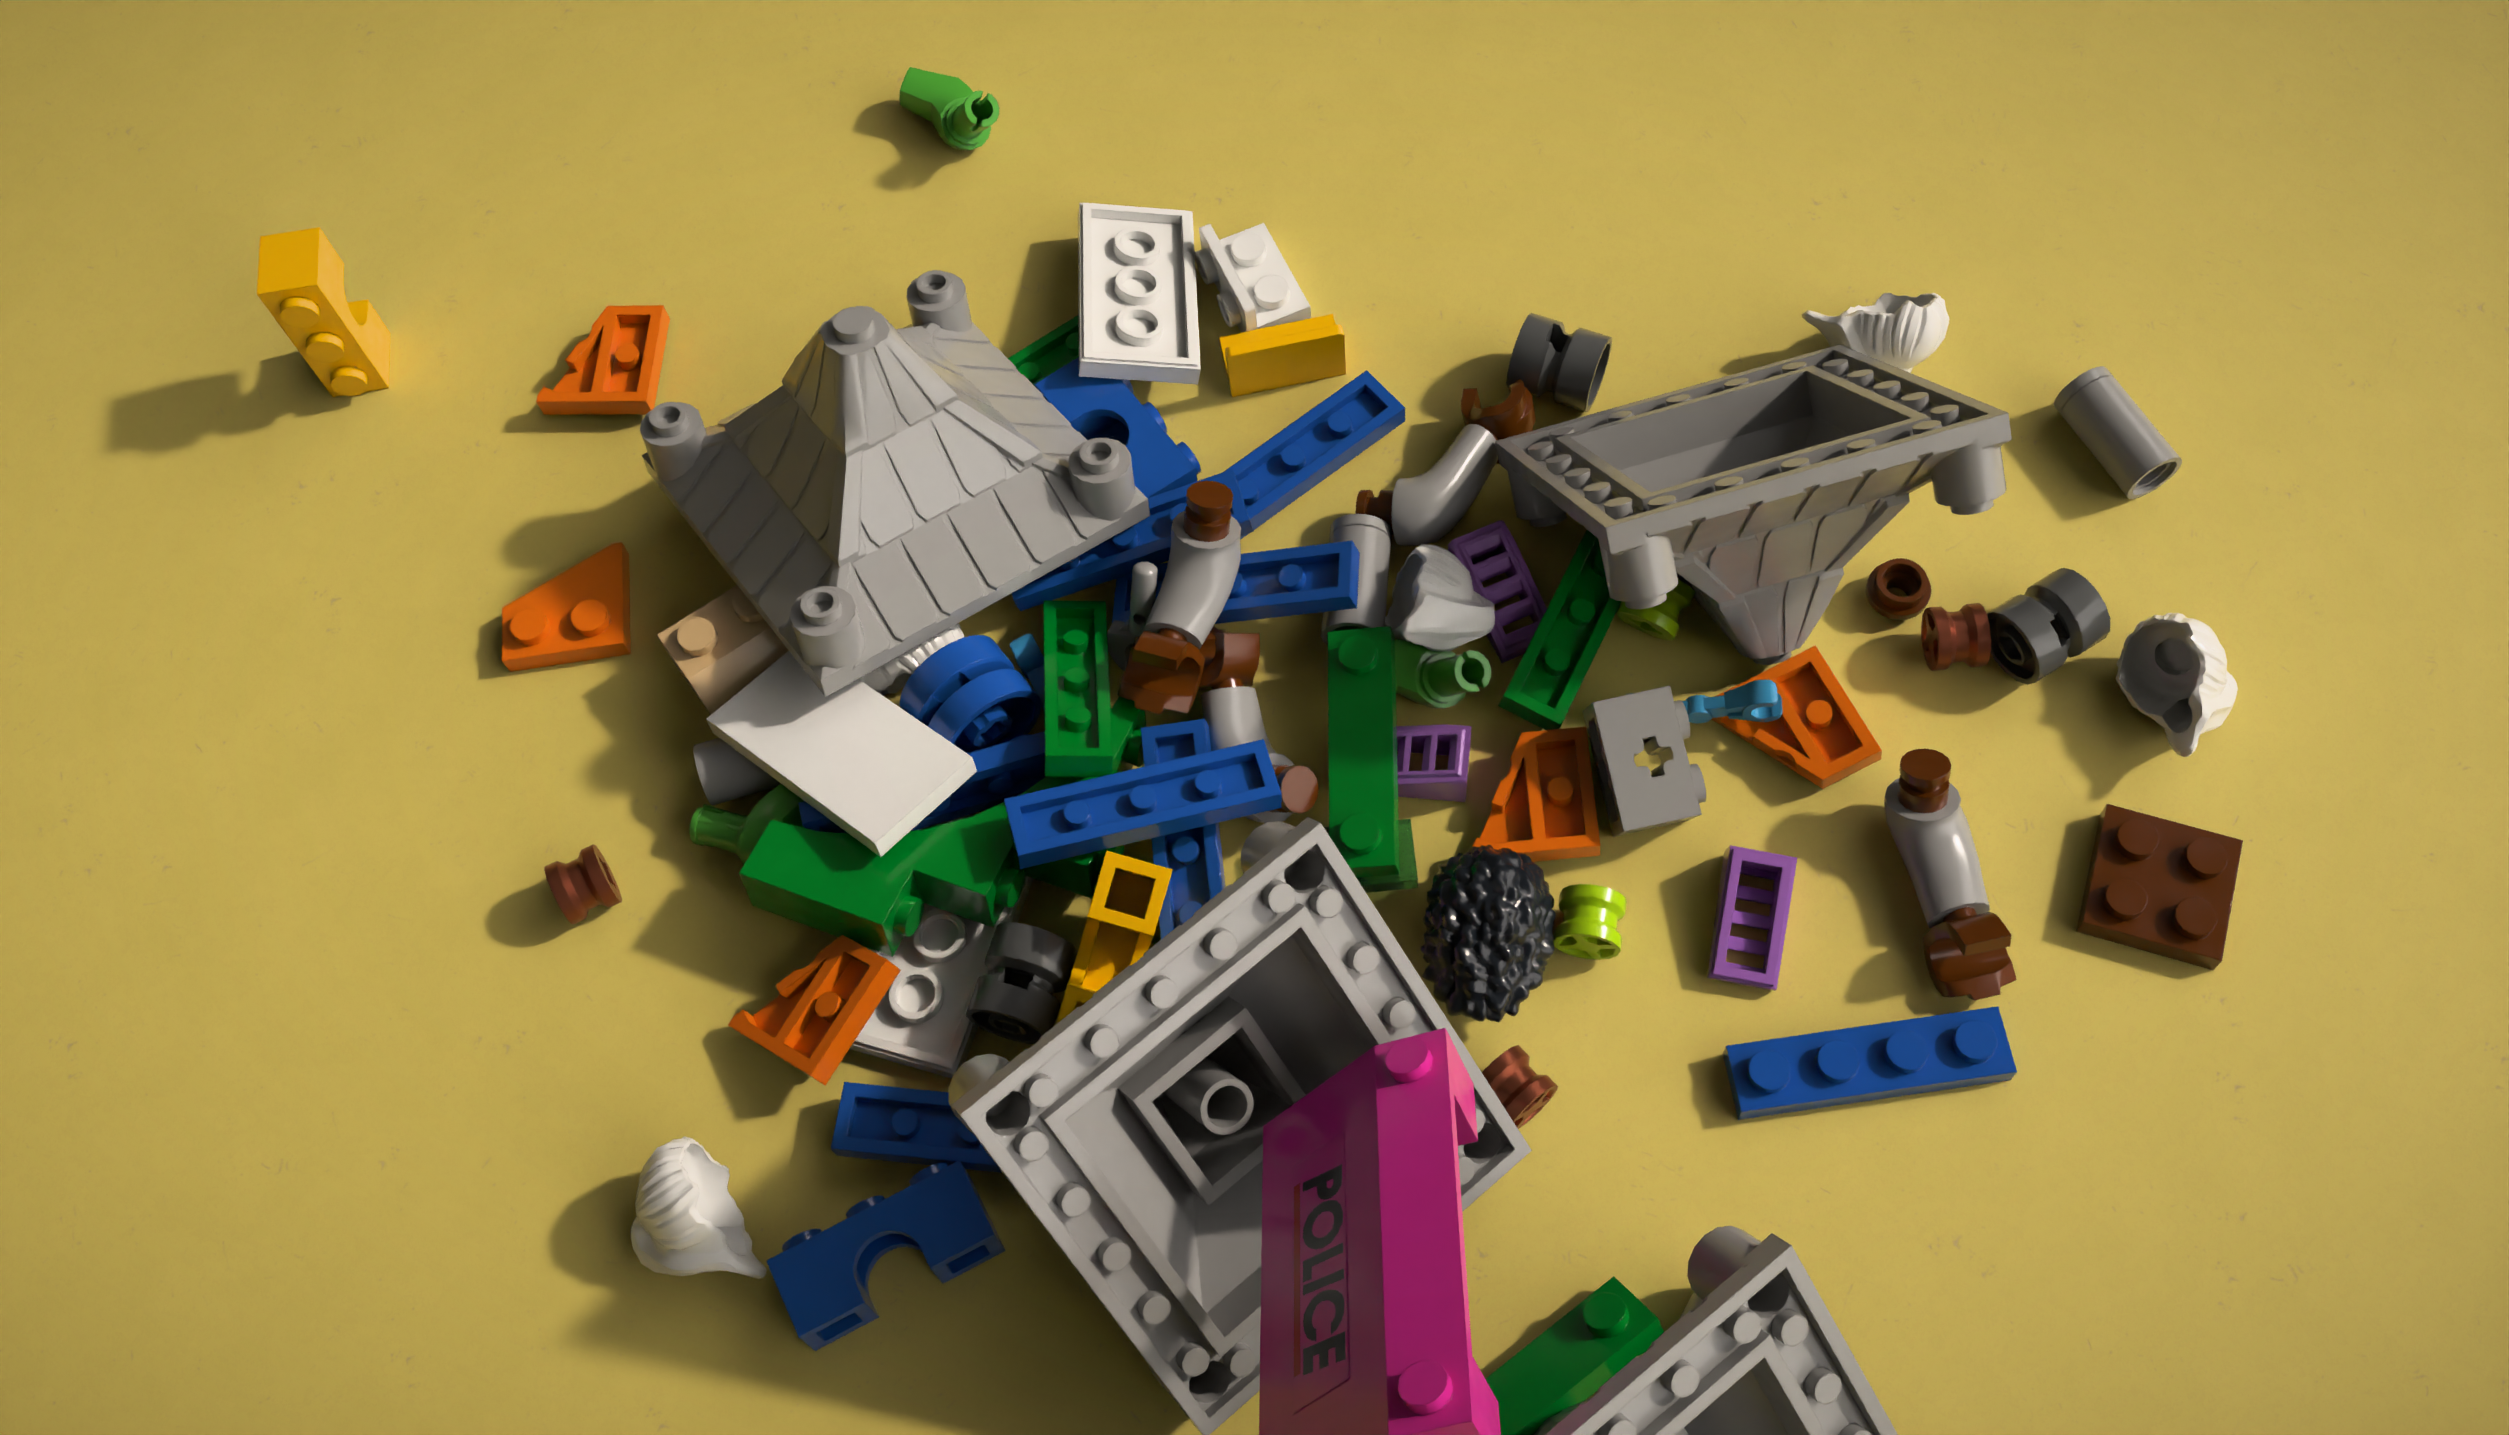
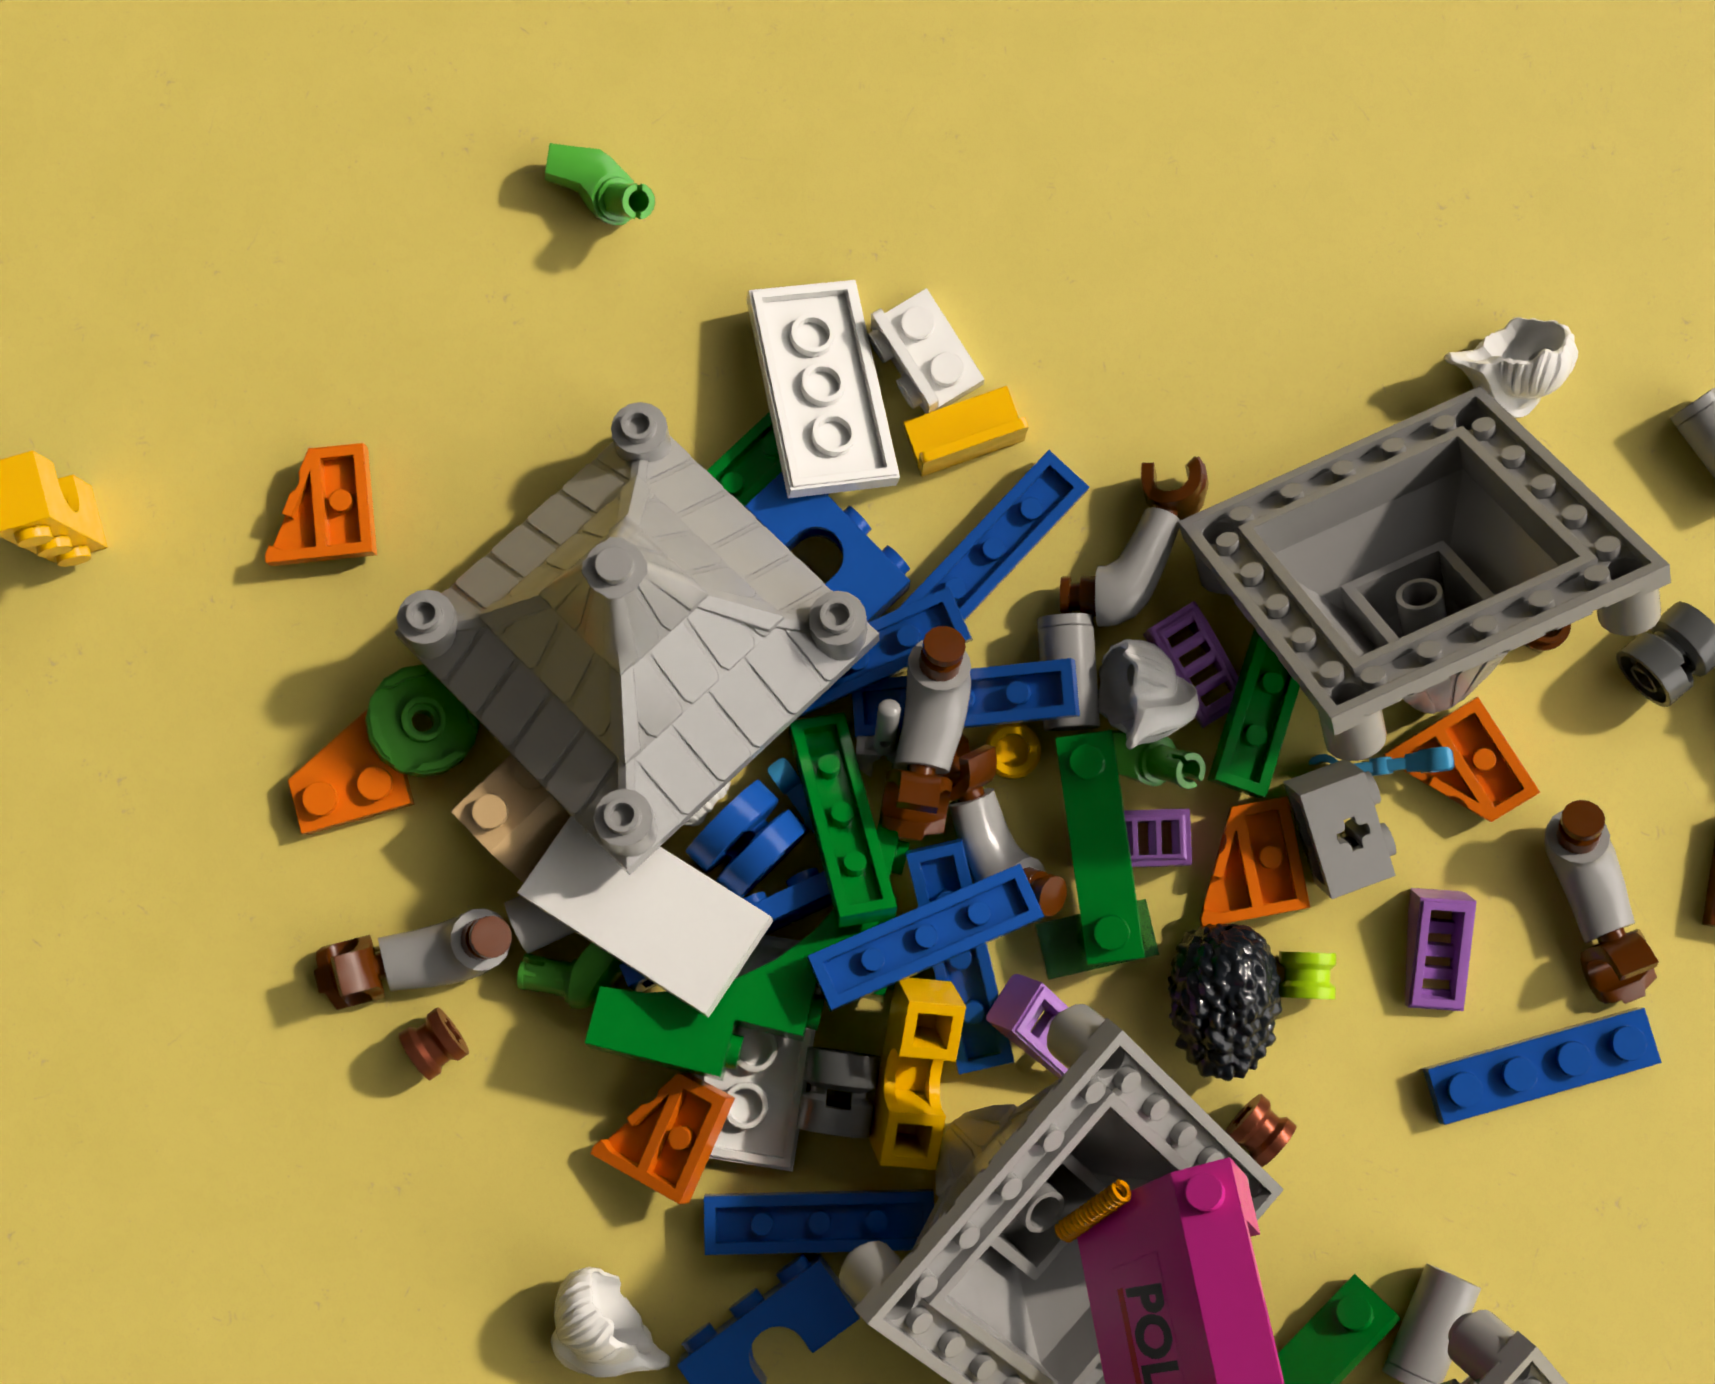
camera: 15 degrees left, 20 degrees up
dark grey wheel [1506,313,1612,412] -> none
copper wheel [1921,603,1991,671] -> none
none -> piece [314,909,512,1010]
none -> bright green plate [365,664,480,778]
none -> yellow tile [985,723,1041,780]
none -> light orange piece [1054,1179,1131,1243]

